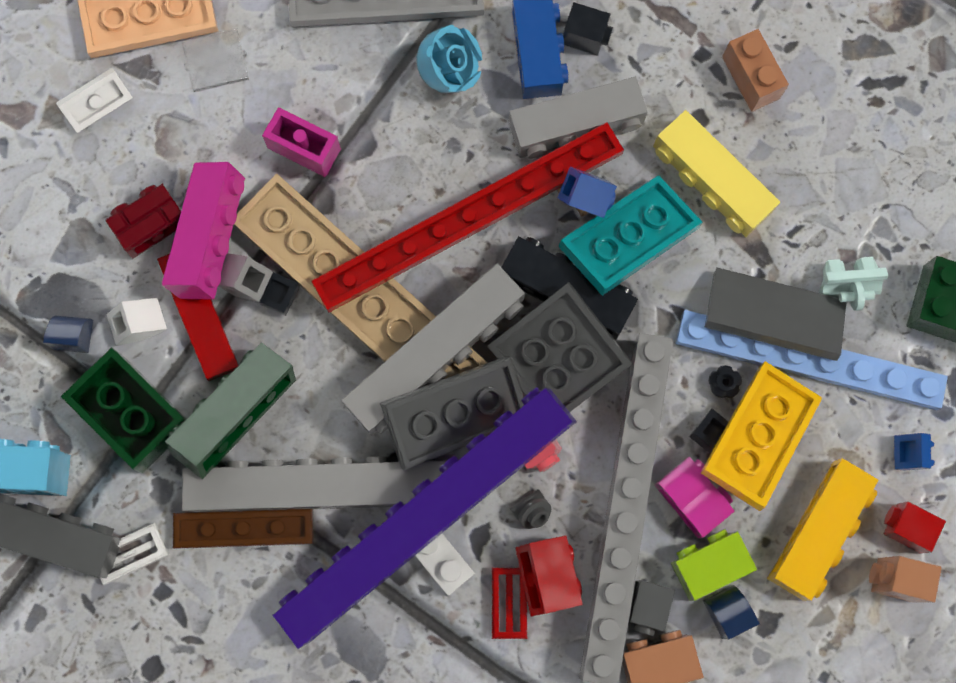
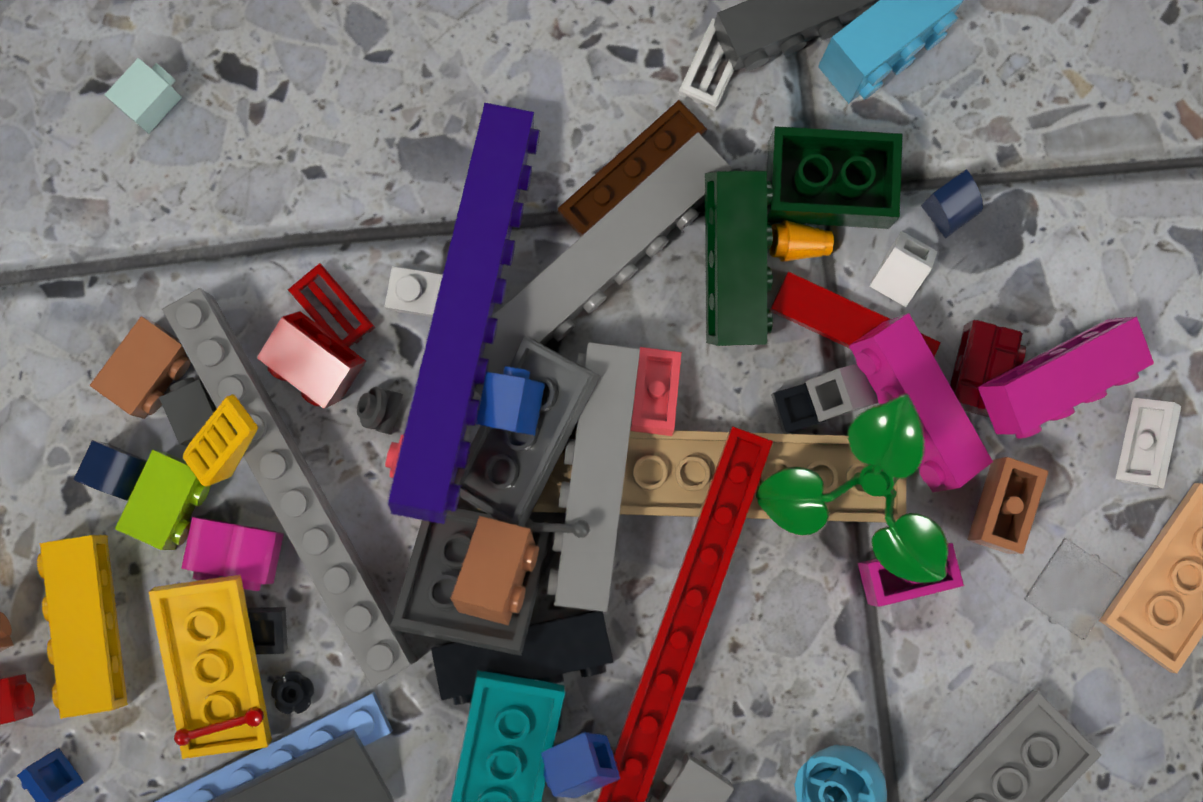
camera: 140 degrees right, 5 degrees up
none -> red hinge [174,707,264,746]
none -> yellow slope [182,394,258,486]
none -> nougat brick [451,516,539,626]
none -> blue brick [476,366,545,435]
none -> dark grey hinge [525,519,590,538]
none -> coral plate [630,347,682,436]
none -> green plant [756,394,948,583]
none -> light orange cone [769,220,834,262]
none -> nougat brick [967,457,1049,554]
none -> dark pink brick [978,316,1154,439]

